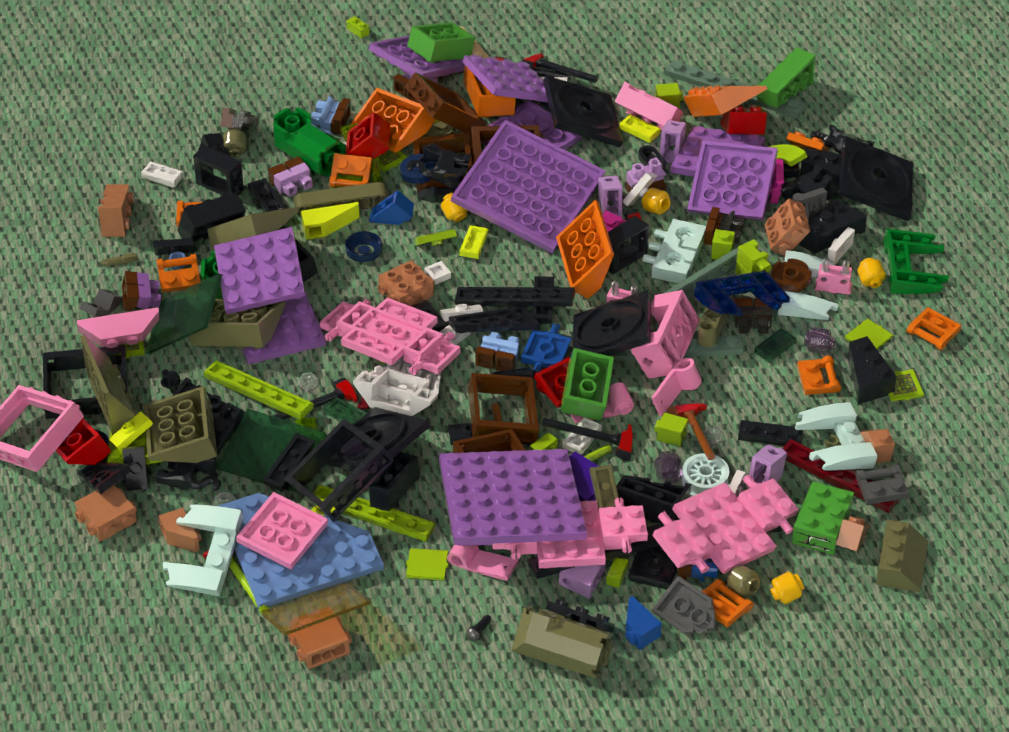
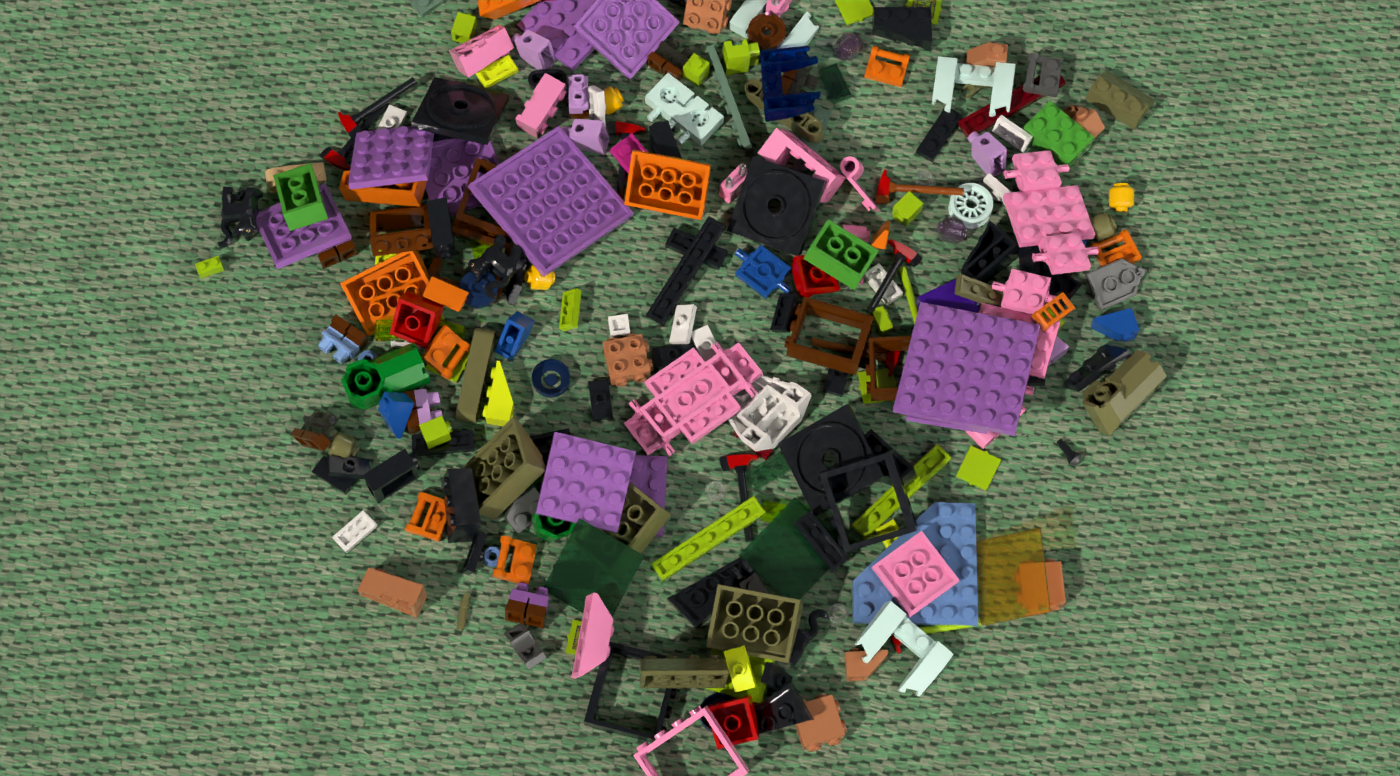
camera: 70 degrees left, 25 degrees up
black plate [161,369,181,392] -> none
black wing [448,306,539,333] -> none
neon yellow plate [459,225,489,259] -> none
hips [475,332,519,371] -> none
none -> black animal [218,187,263,248]
none -> blue slope [378,391,414,439]
none -> lime brick [419,416,453,449]
none -> orange slope [422,276,469,312]
none -> black window [426,198,456,260]
none -> bright pink wedge [515,73,567,138]
none -> black plate [588,379,613,422]
none -> orange slope [870,220,891,249]
none -> white plate [992,115,1033,153]
none -> orange slope [1031,292,1075,332]

